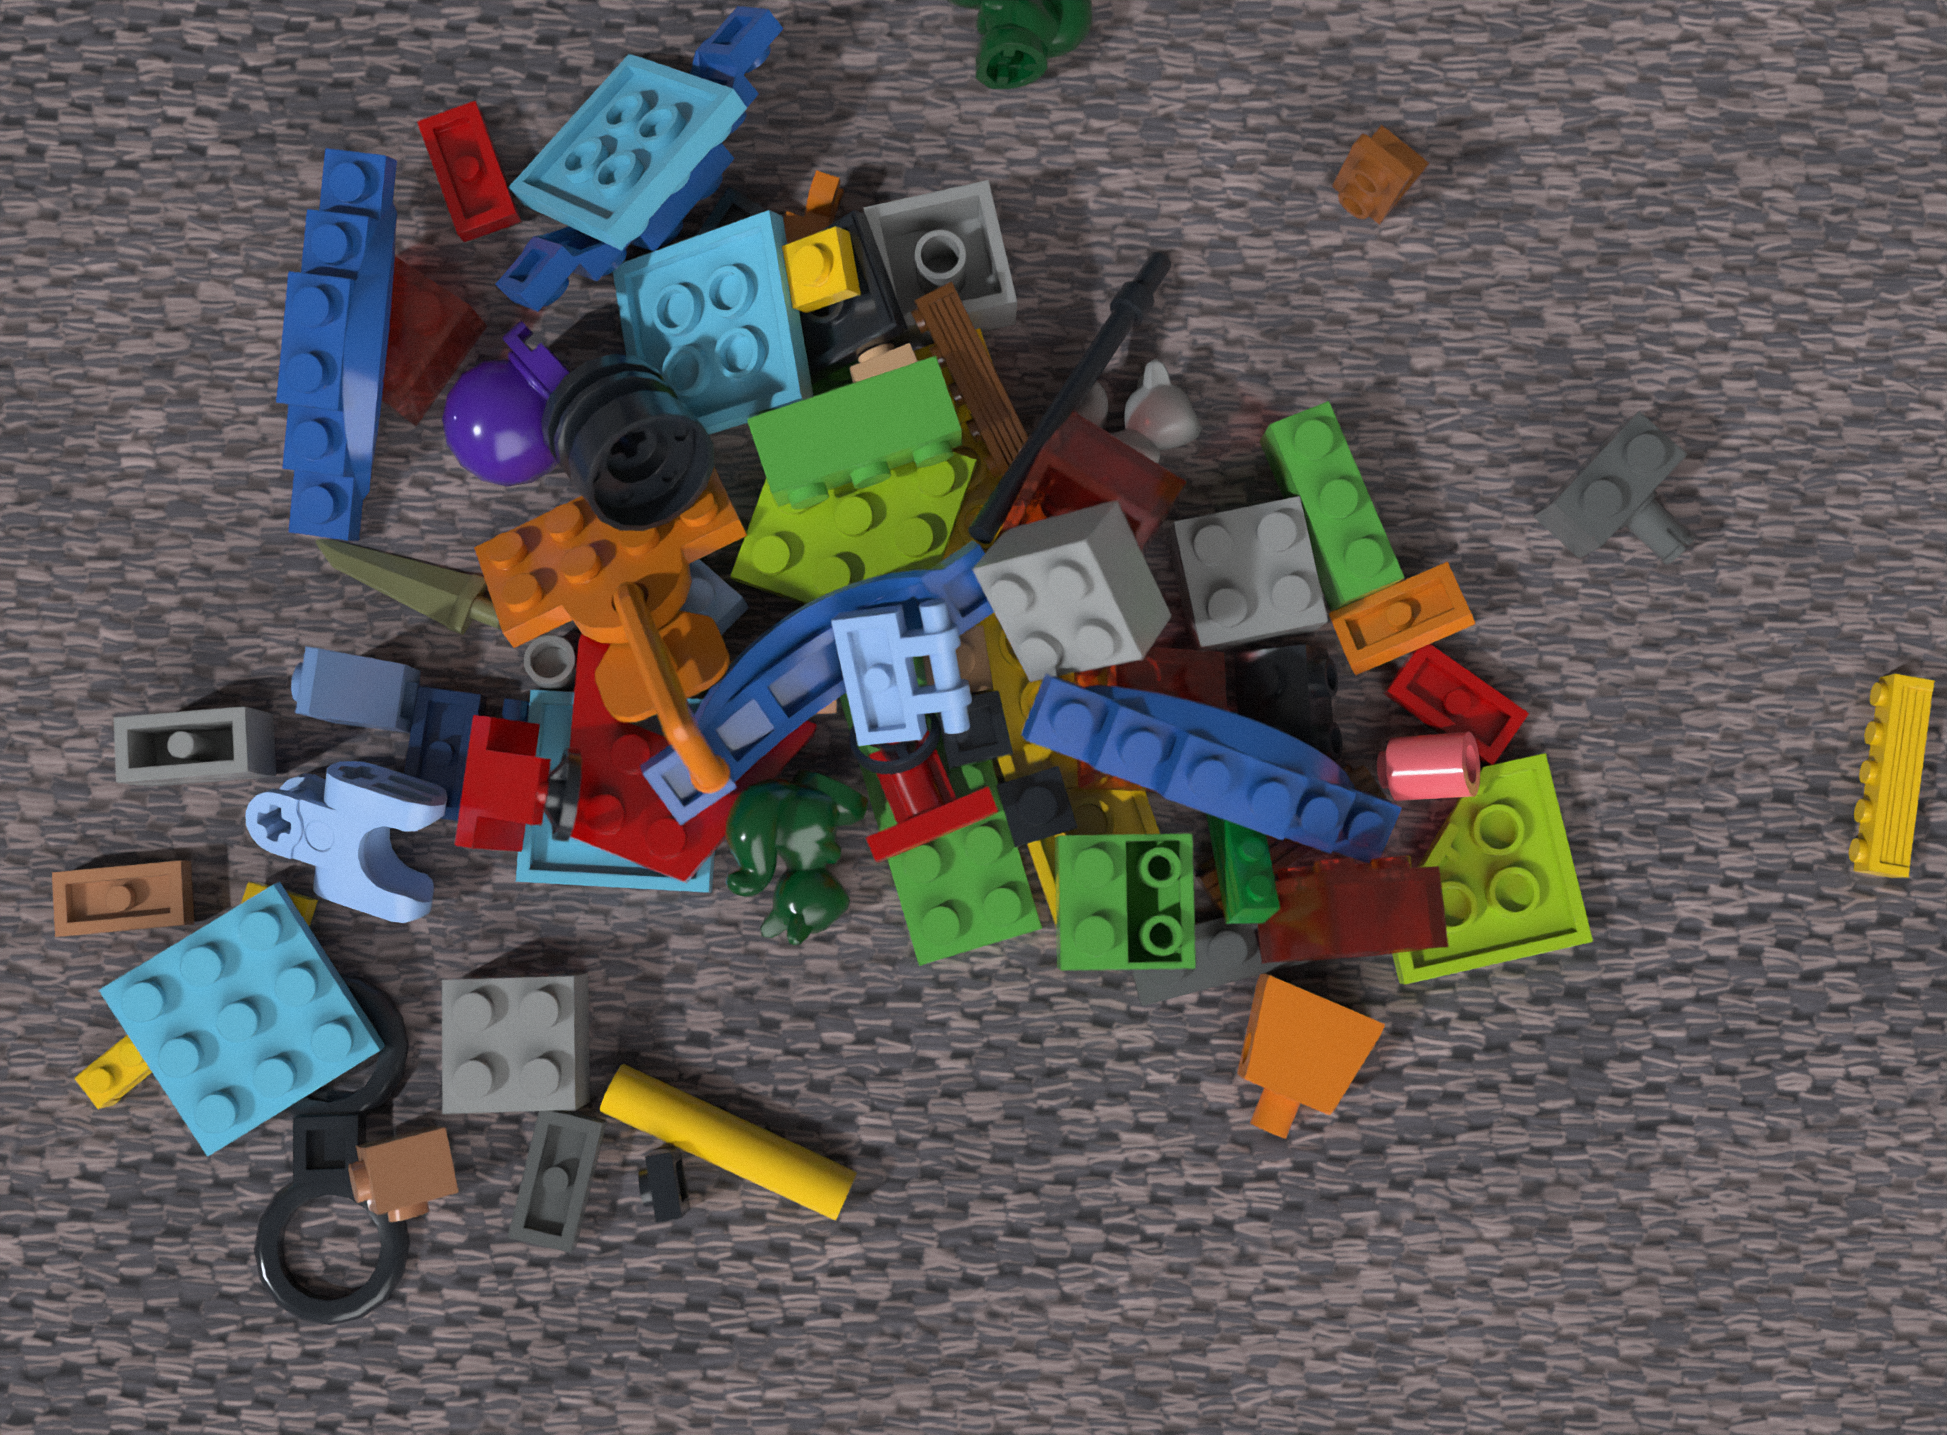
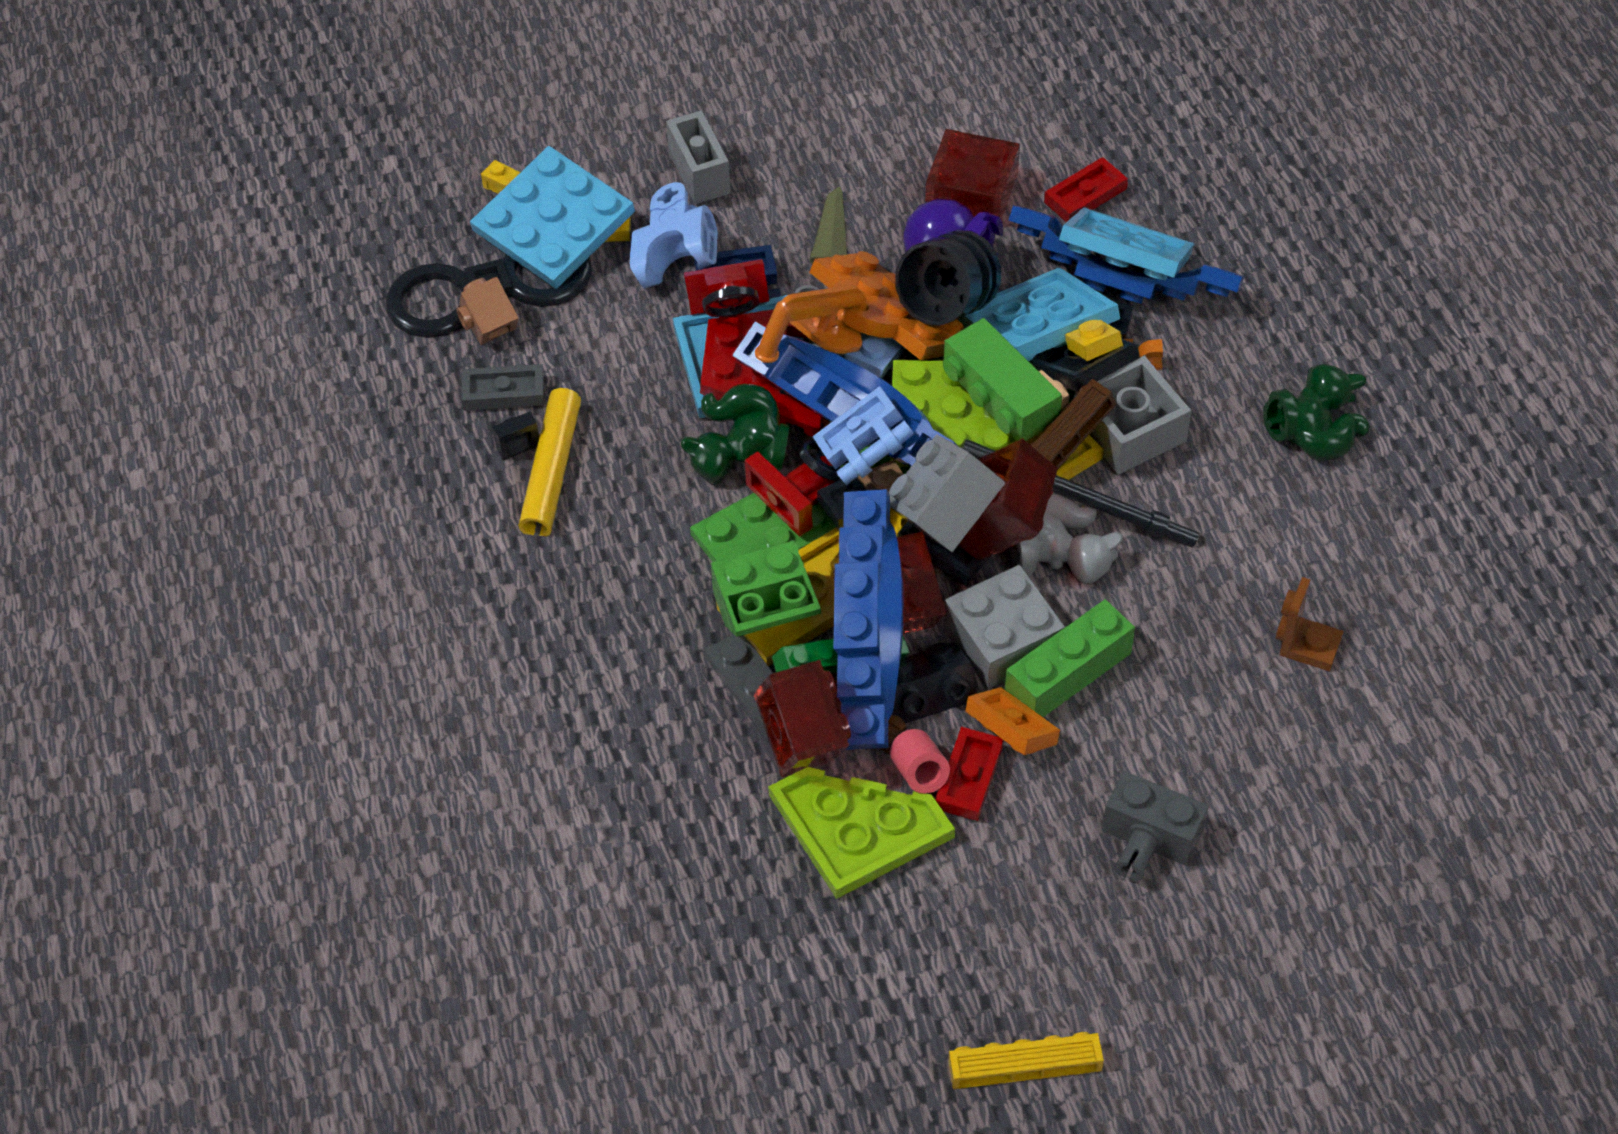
camera: 75 degrees right, 30 degrees down
nougat plate [52,860,195,937] -> none
blue piece [276,148,397,541] -> none
medium blue slope [291,647,421,733] -> none
light grey brick [442,973,590,1114] -> none
black plate [996,766,1078,848] -> none
orange torso [1237,974,1385,1139] -> none

